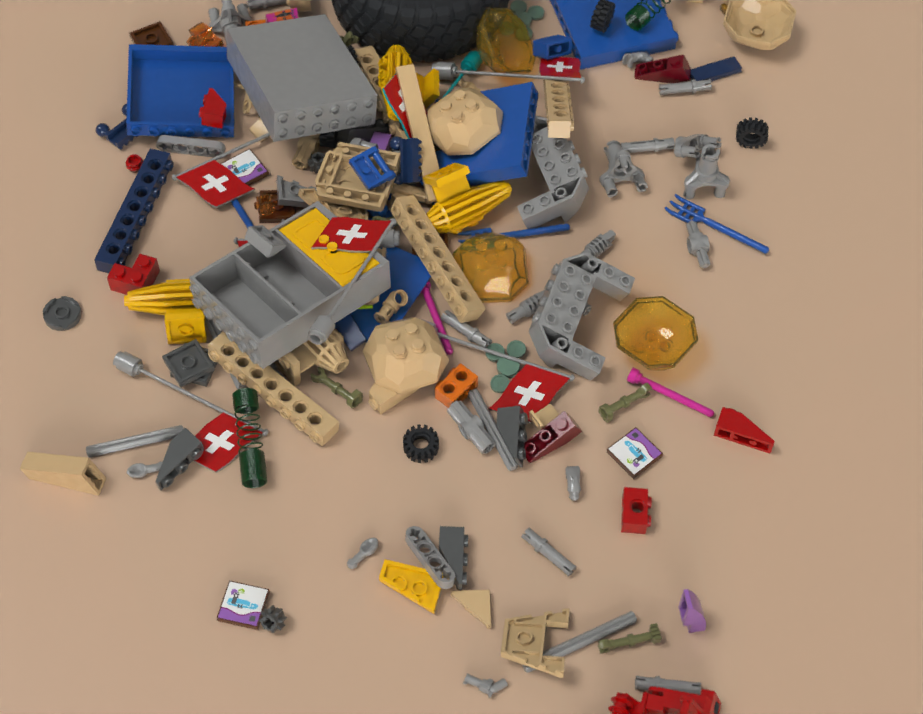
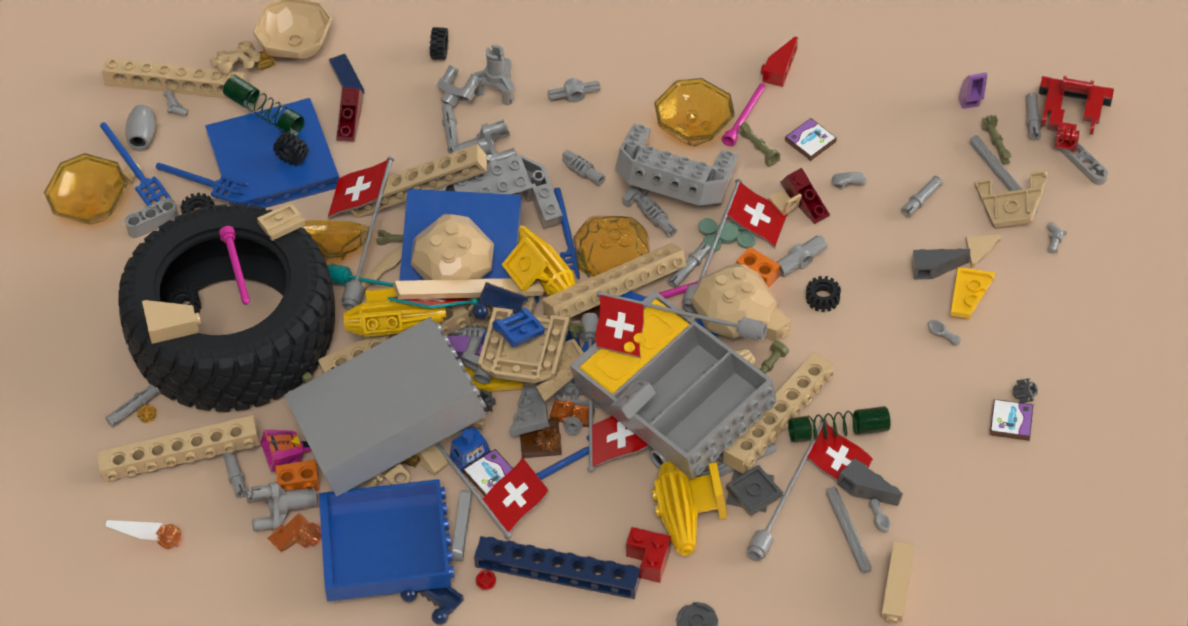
camera: 90 degrees left, 5 degrees down
reddish brown tile [129,21,174,45] -> none
red slope [199,88,227,129] -> none
light grey beam [405,526,455,589] -> none
light grey axle [468,389,518,471] -> none
dark grey slope [496,406,528,467] -> none
blue brick [533,34,572,60] -> none
red brick [621,487,652,534] -> none
light grey piece [622,52,654,68] -> none
light grey pin [659,79,712,95] -> none
blue piece [665,194,769,254] -> none
none -> blue torso [450,428,491,473]

